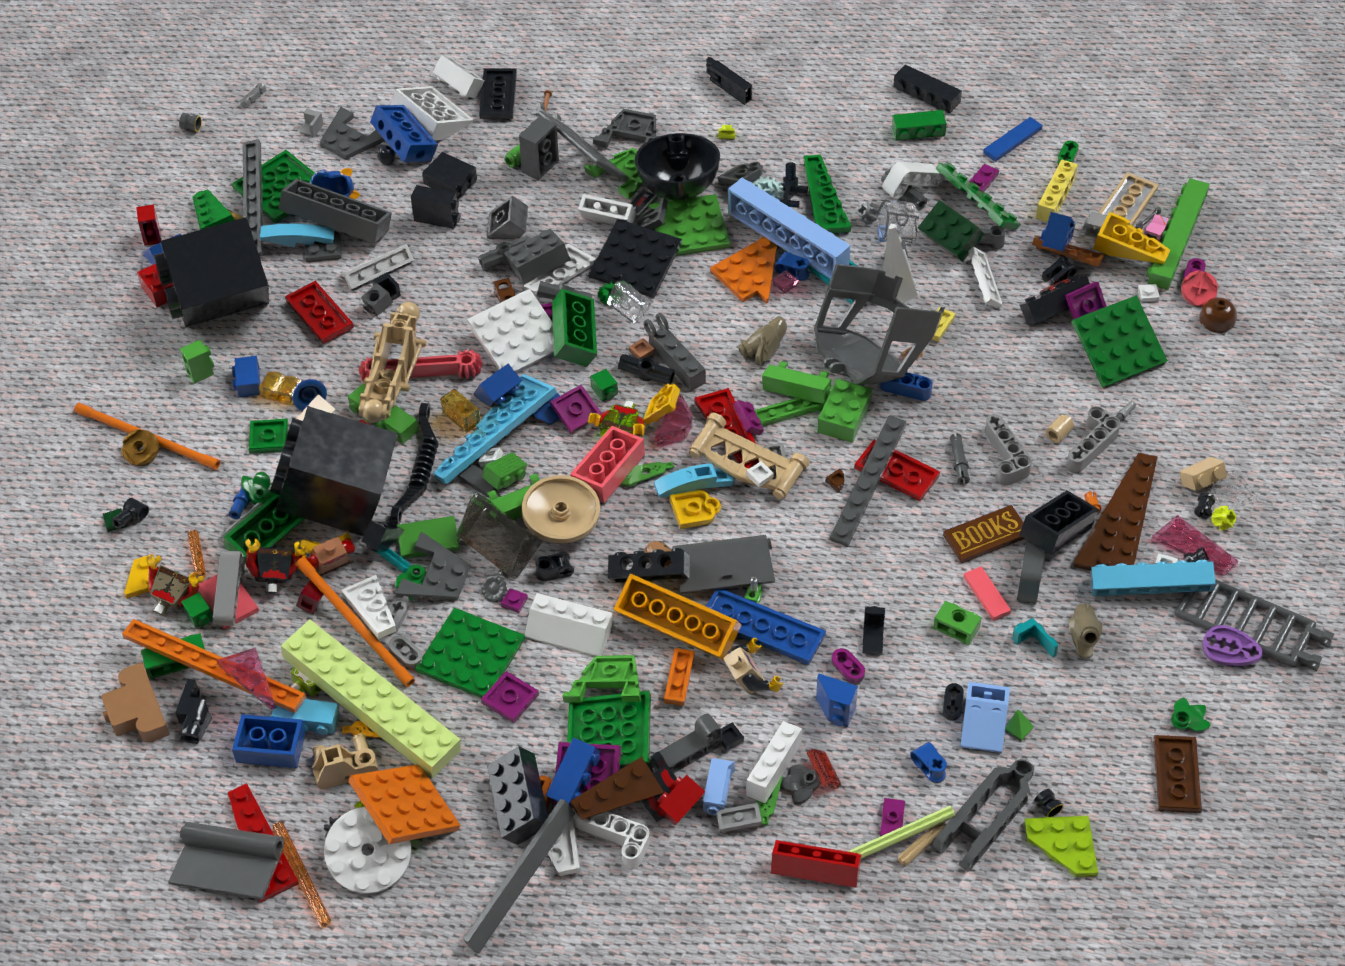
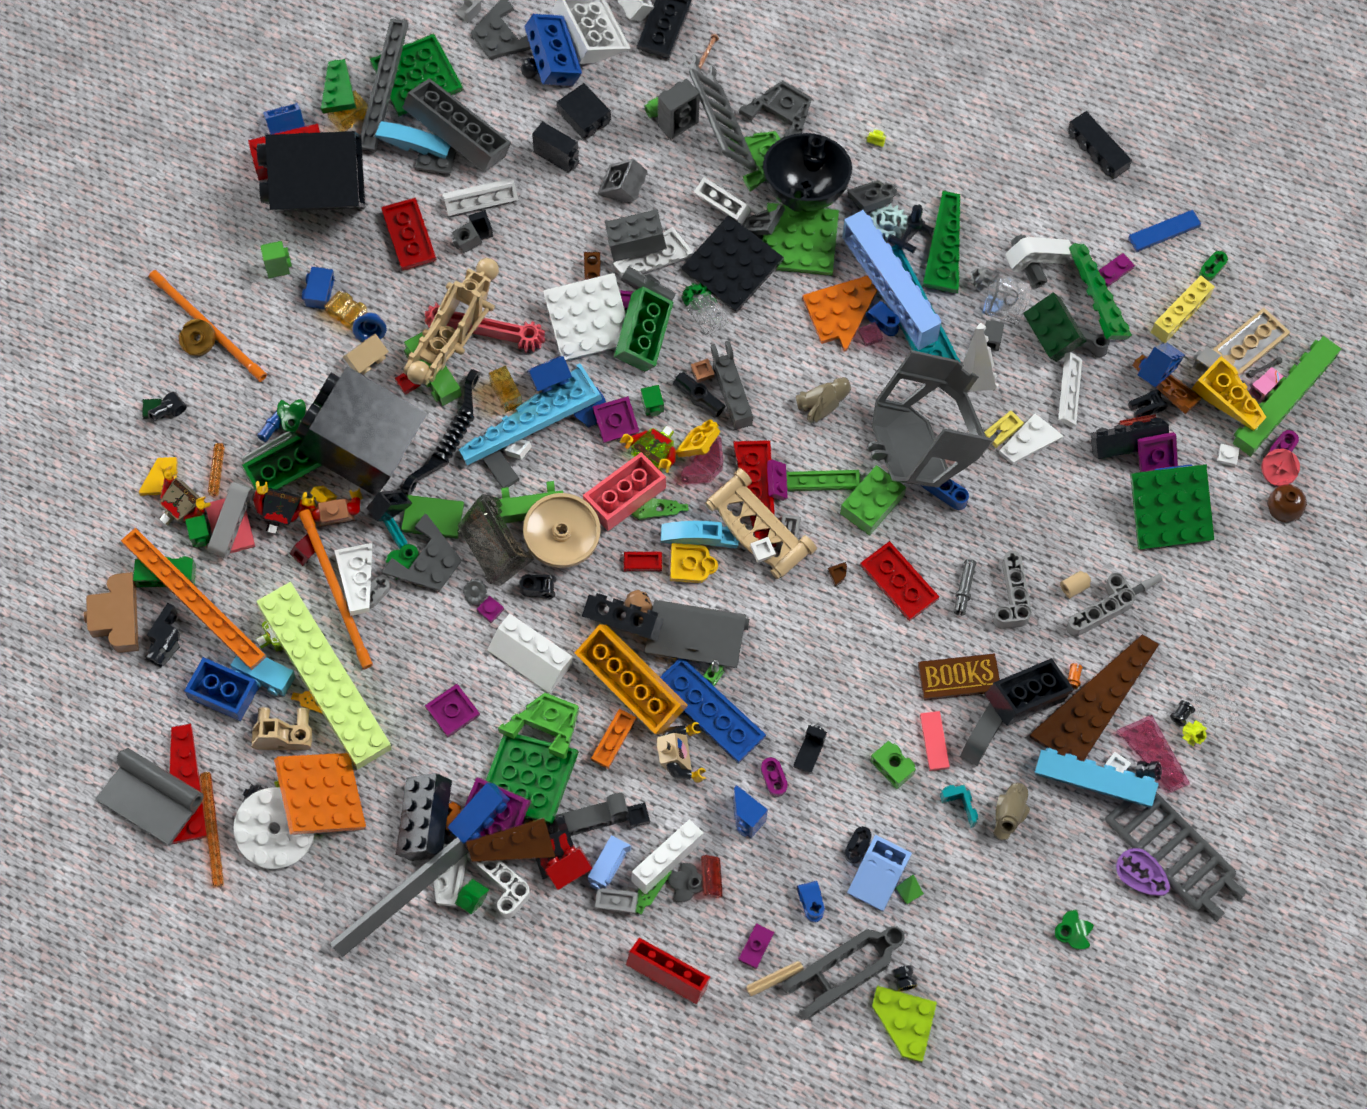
camera: 15 degrees right, 15 degrees up
red brick [136,204,162,246] -> none
clear pink wing [217,647,276,710] -> none
green tile [249,418,289,453] -> none
blue hair [310,168,360,199] -> none
light grey plate [389,635,422,669] -> none
green plate [415,607,525,698] -> none
dark grey piece [478,236,529,271] -> none
bright green brick [482,452,527,491] -> none
tile [629,188,658,219] -> none
black hinge [706,57,752,105] -> none
bright green brick [762,361,833,404] -> none
dark grey plate [830,415,906,547] -> none
yellowish green axle [847,806,955,859] -> none
green brick [892,110,947,141] -> none
reddish brown tile [1153,735,1202,813] -> none
tan brick [1179,457,1227,491] -> none
none -> green brick [455,879,489,914]
none -> red tile [624,552,662,571]
none -> white wing [999,414,1064,465]

